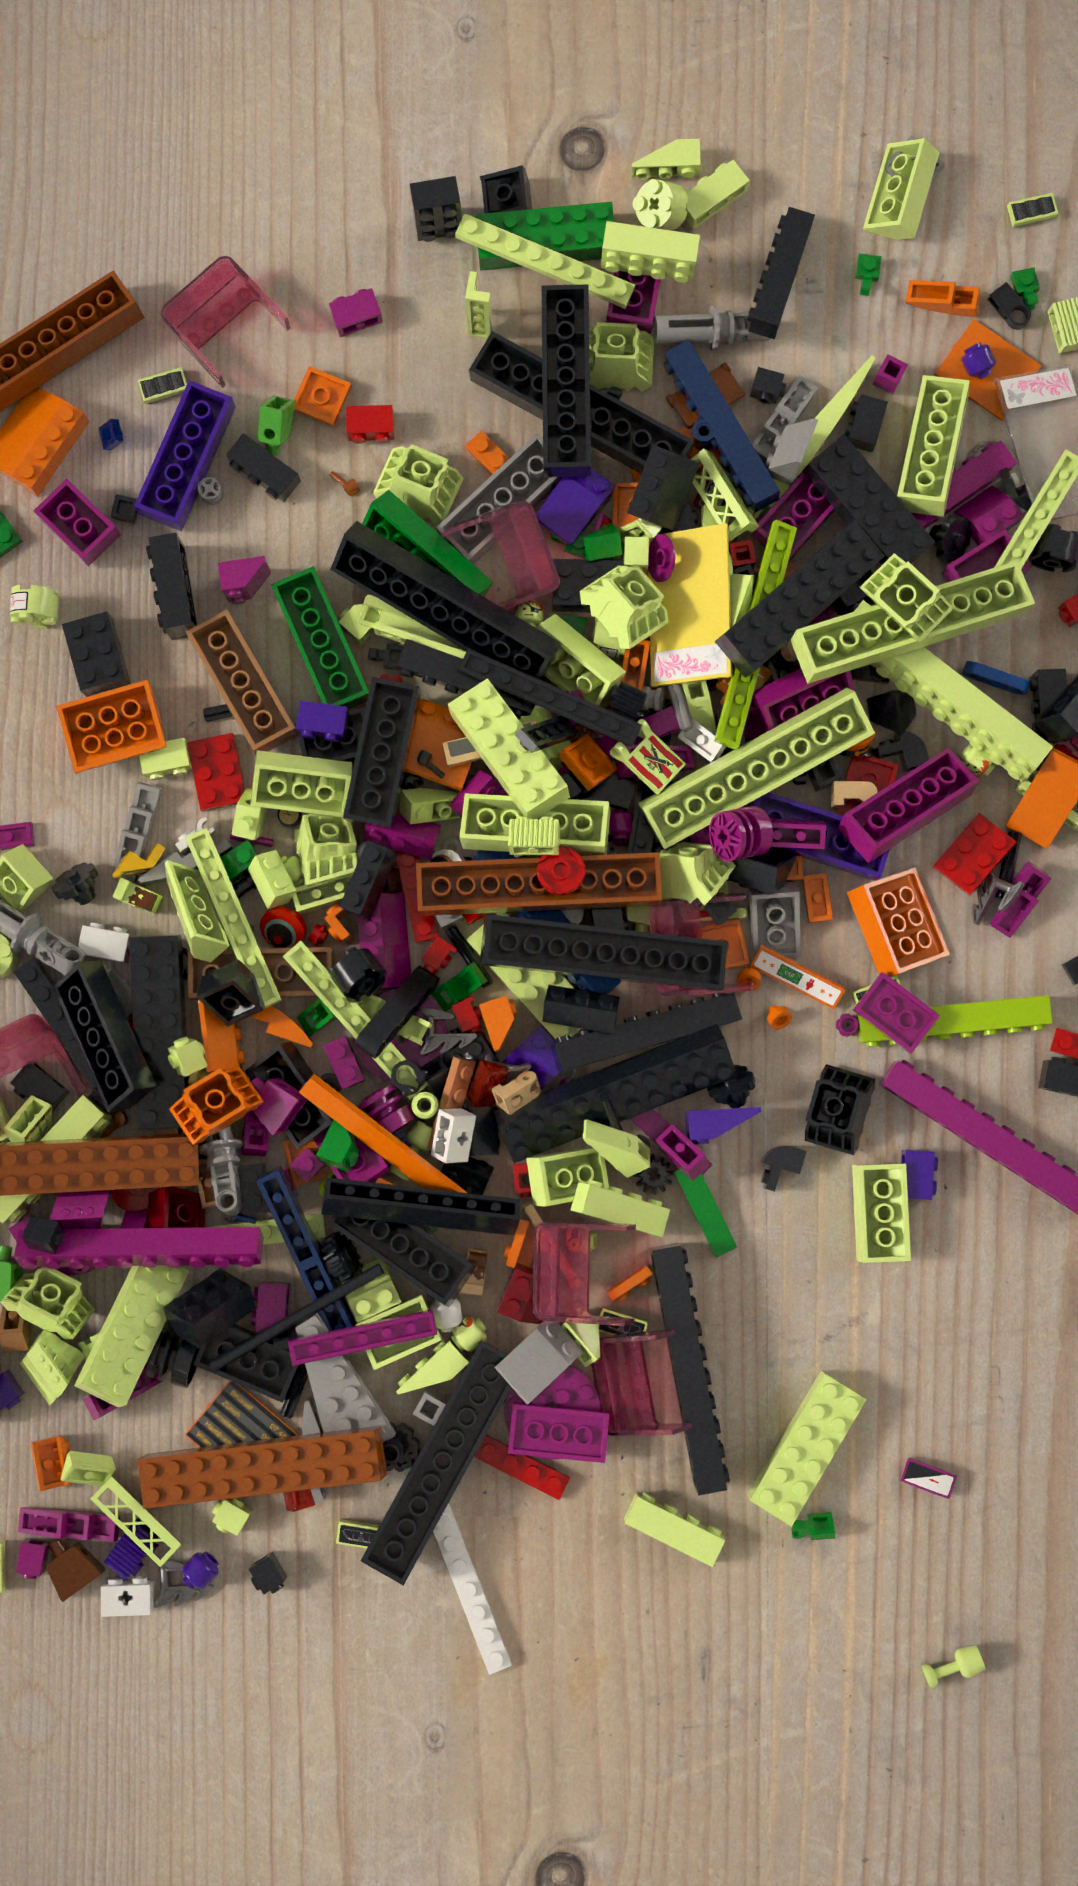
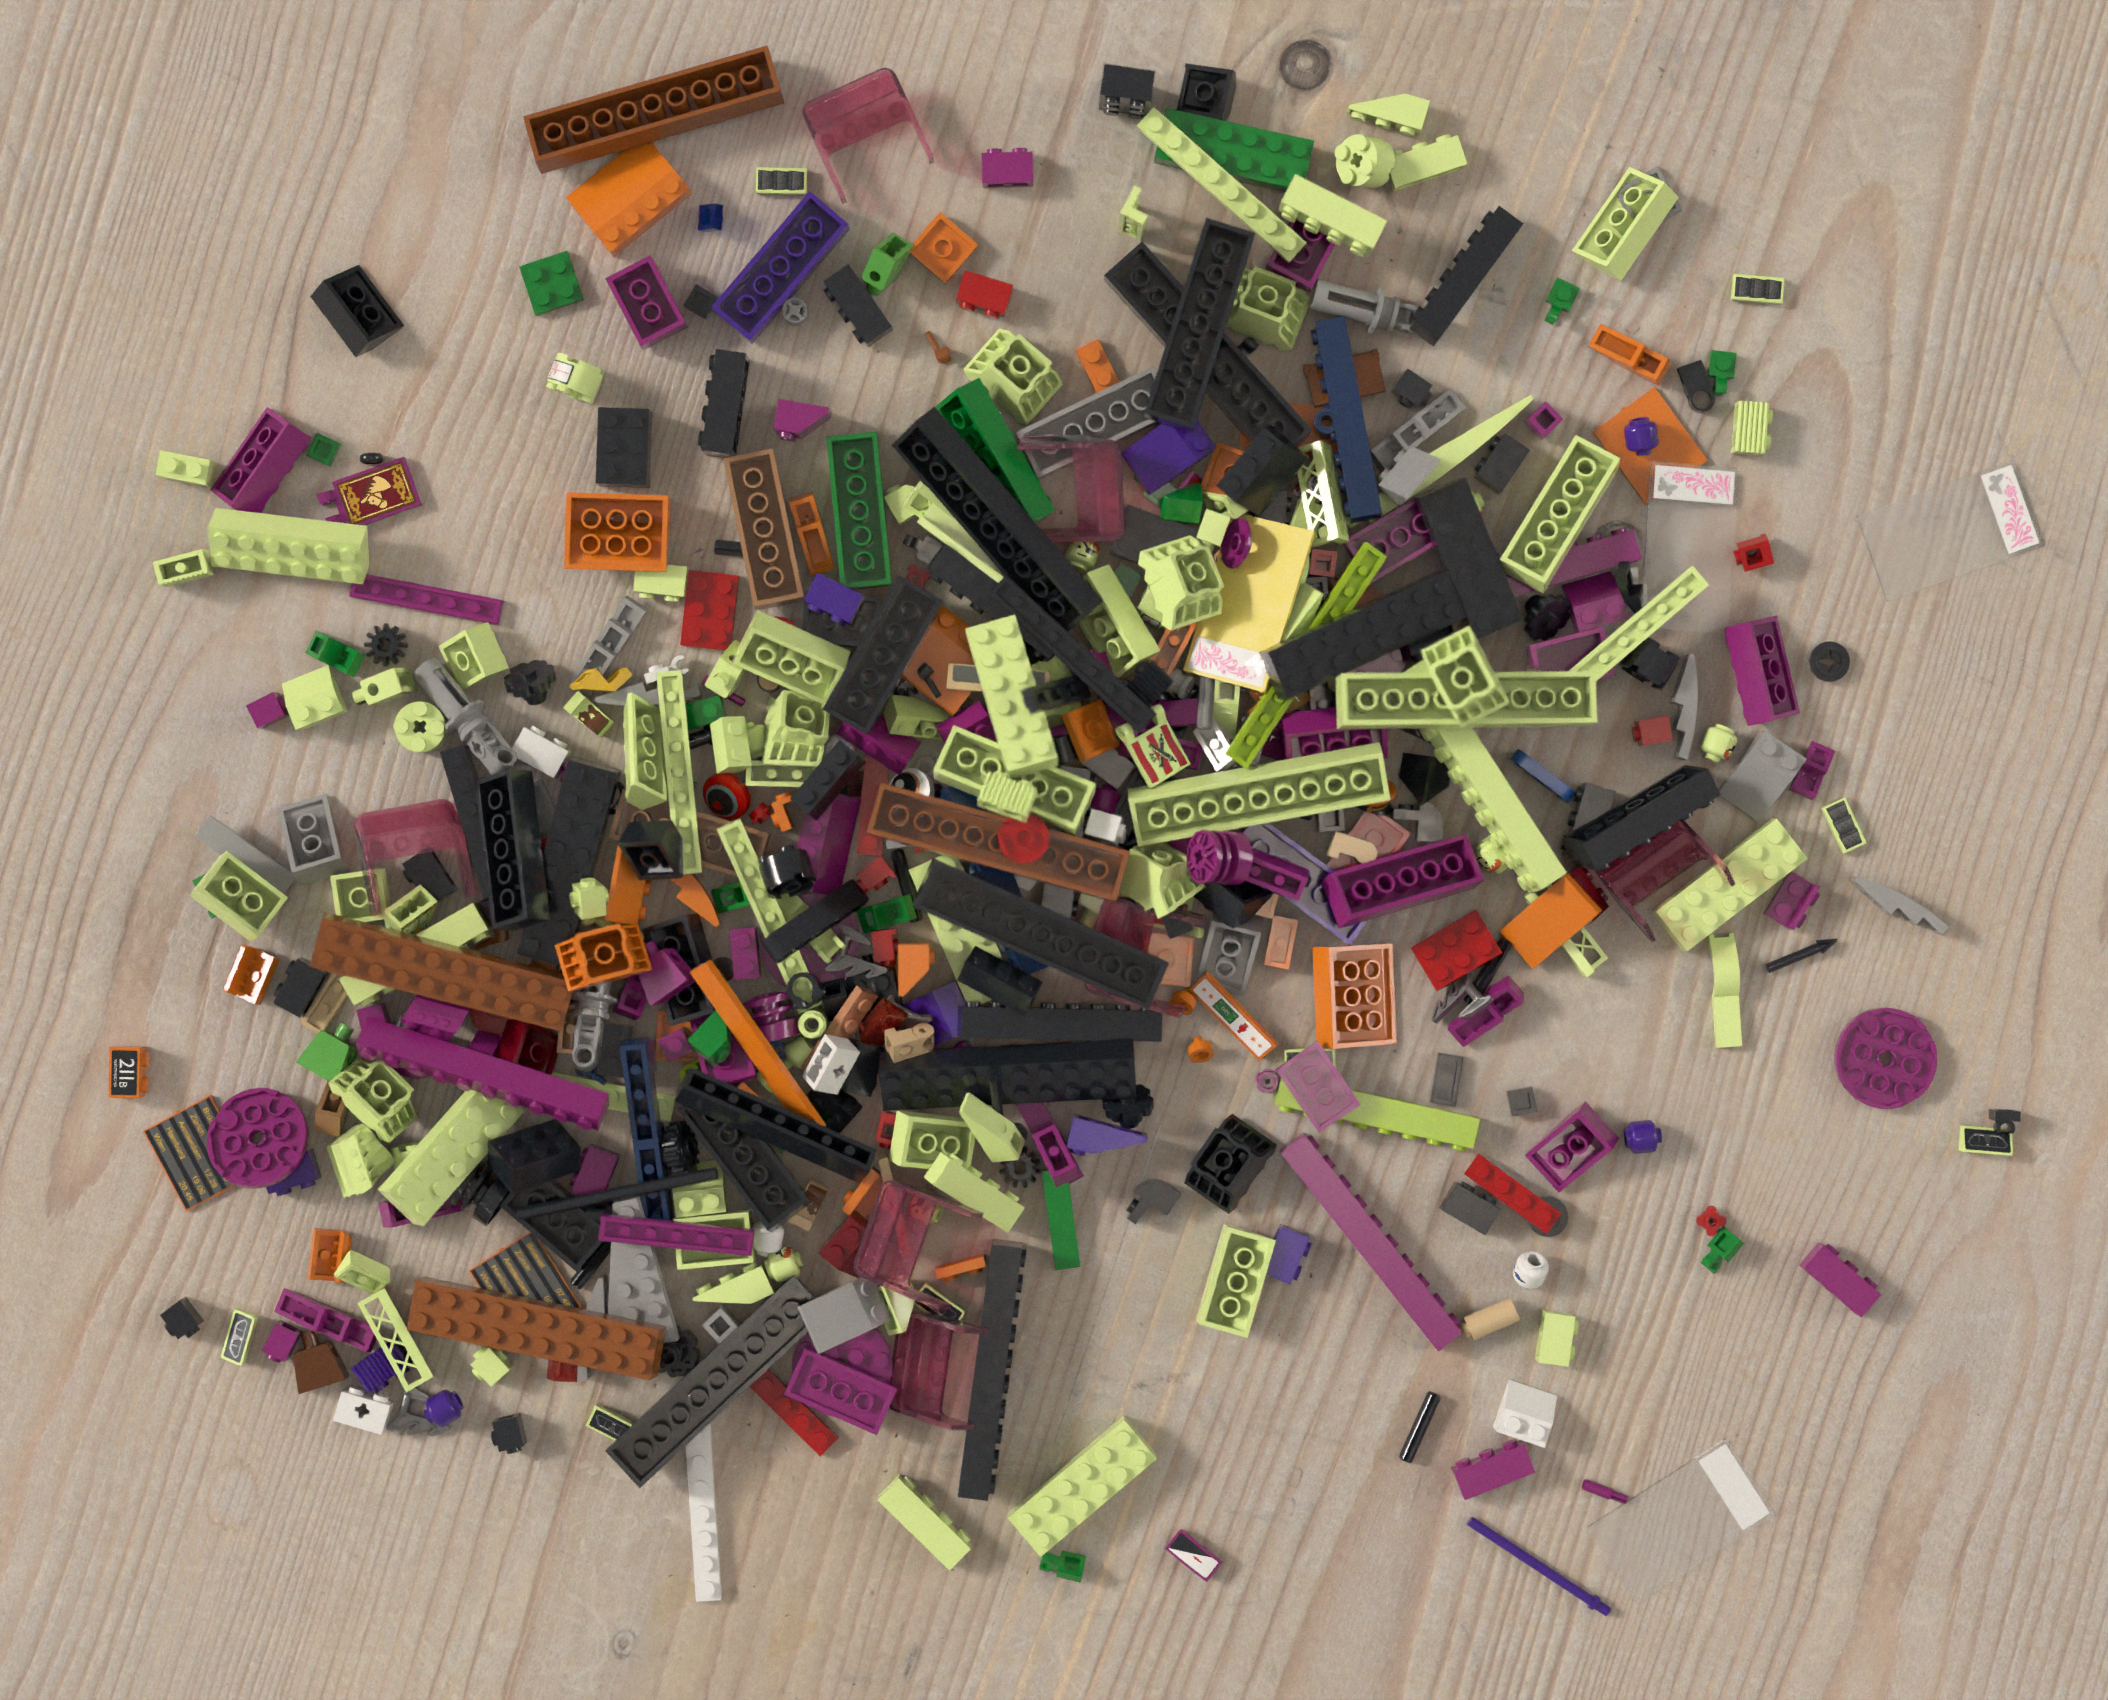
camera: 20 degrees right, 5 degrees up
black brick [21,1216,65,1254] -> none
none -> orange slope [789,491,835,576]
none -> white brick [1085,809,1127,848]
none -> tile [1430,1052,1464,1107]

